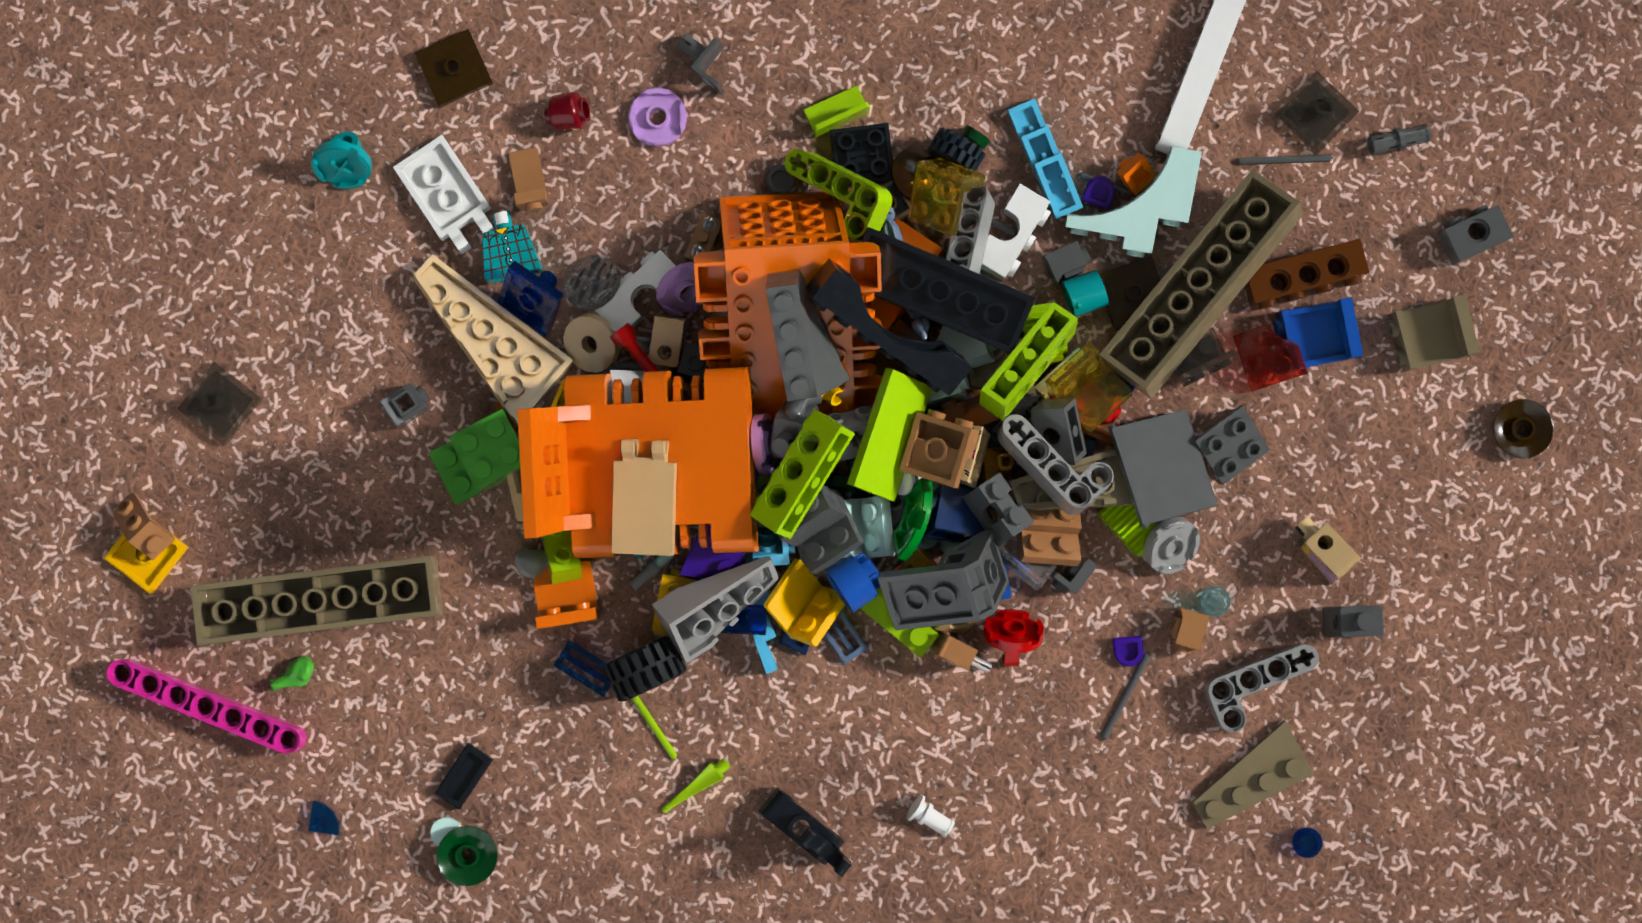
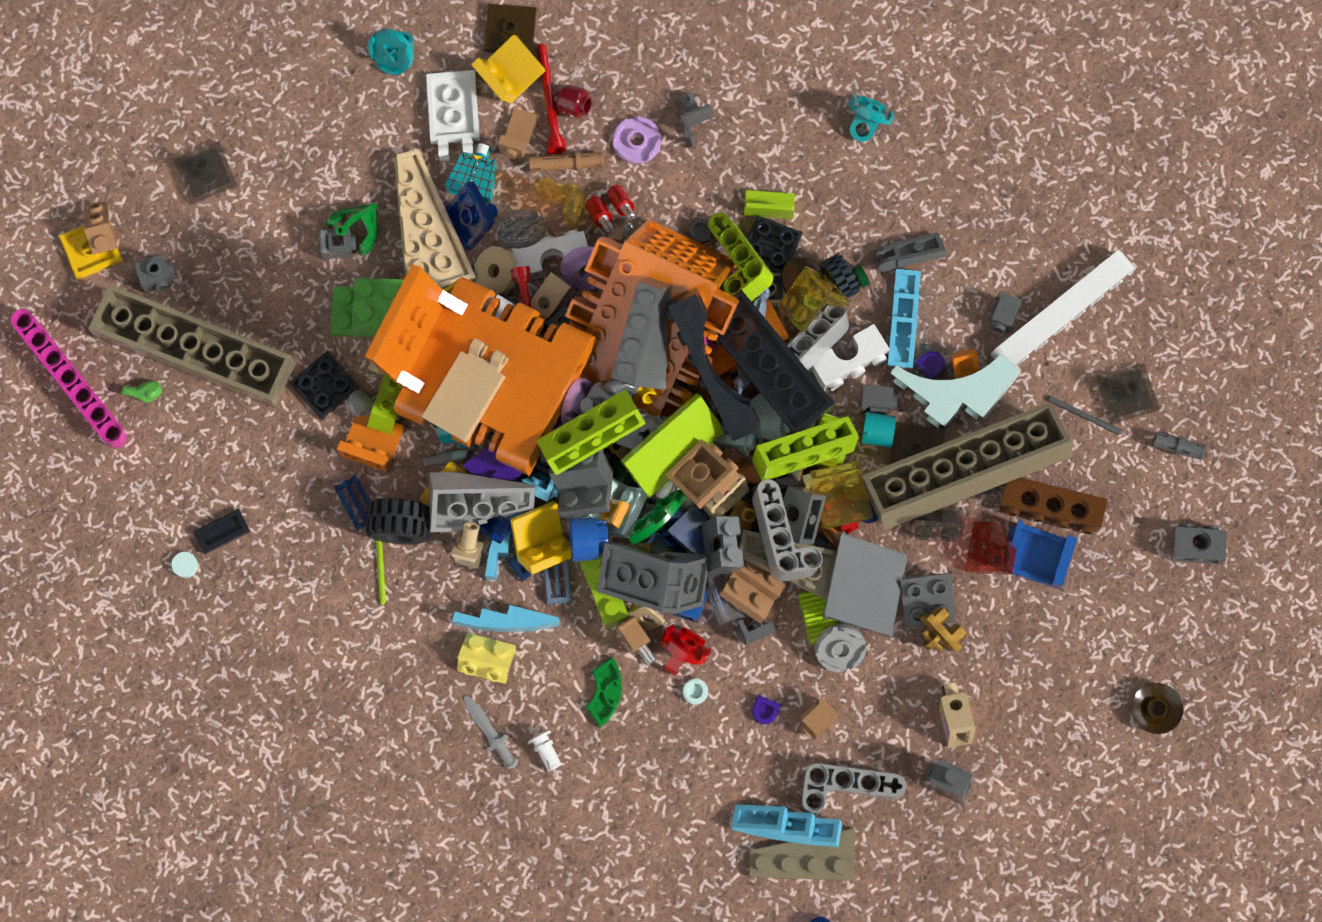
camera: 30 degrees right, 10 degrees down
clear blue tile [308,800,340,835] -> none
dark green dish [437,826,498,886] -> none
lime piece [661,758,731,813] -> none
black piece [758,787,852,877] -> none
dark grey axle [1100,652,1150,741] -> none
clear light blue wheel [1197,587,1230,616] -> none
dark tan panel [1387,295,1480,372] -> none
none -> dark grey brick [134,254,176,293]
none -> black tile [289,351,360,420]
none -> green helmet [326,202,378,256]
none -> tan bracket [451,522,484,569]
none -> medium azure slope [452,605,560,632]
none -> light yellow bracket [457,633,516,684]
none -> light grey sword [464,695,518,769]
none -> yellow bracket [471,35,545,103]
none -> medium nougat pin [529,151,604,172]
none -> clear yellow bracket [534,177,585,231]
none -> red piece [537,43,567,154]
none -> red piece [585,185,635,232]
none -> green tile [585,657,622,728]
none -> light orange tile [599,499,629,528]
none -> light aqua tile [682,678,708,705]
none -> medium azure slope [731,804,842,847]
none -> dark grey hinge [873,232,946,272]
none -> pearl gold hips [919,606,967,652]
none -> dark grey window [988,291,1022,333]

